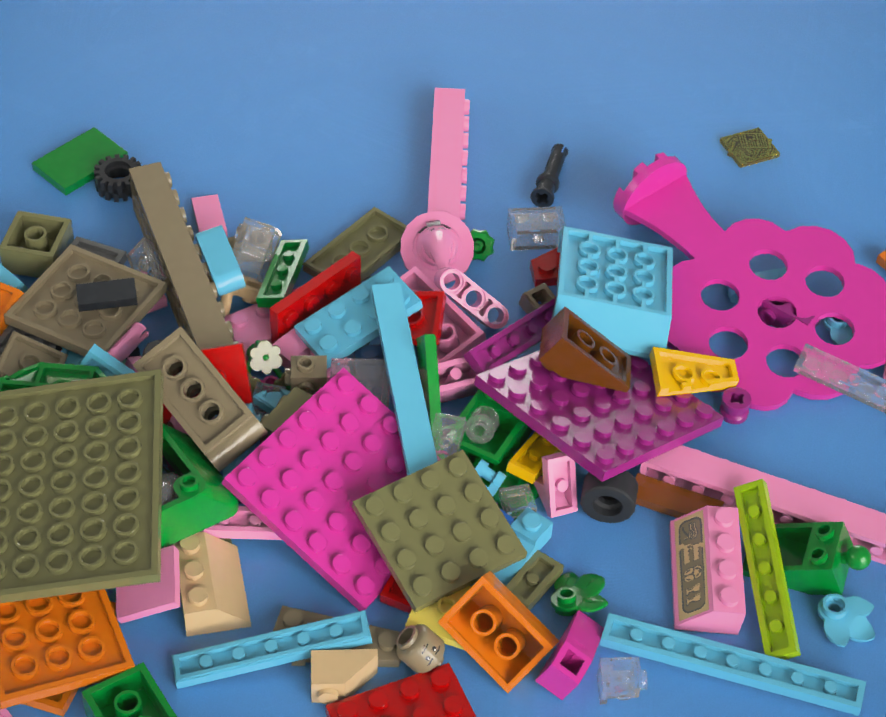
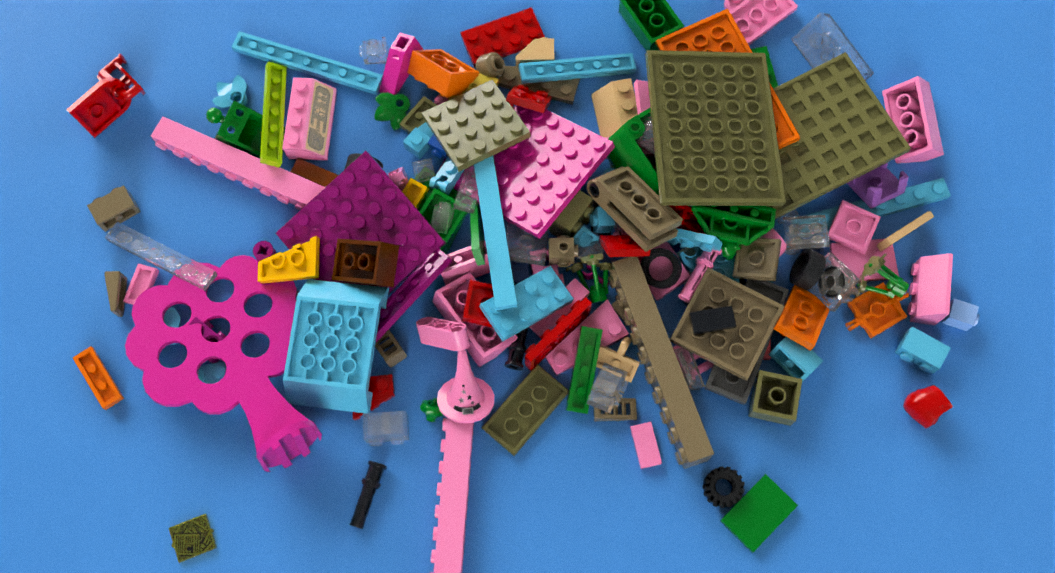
camera: 175 degrees left, 25 degrees up
medium azure beam [195,225,246,297] -> none
none -> red plate [506,85,552,113]

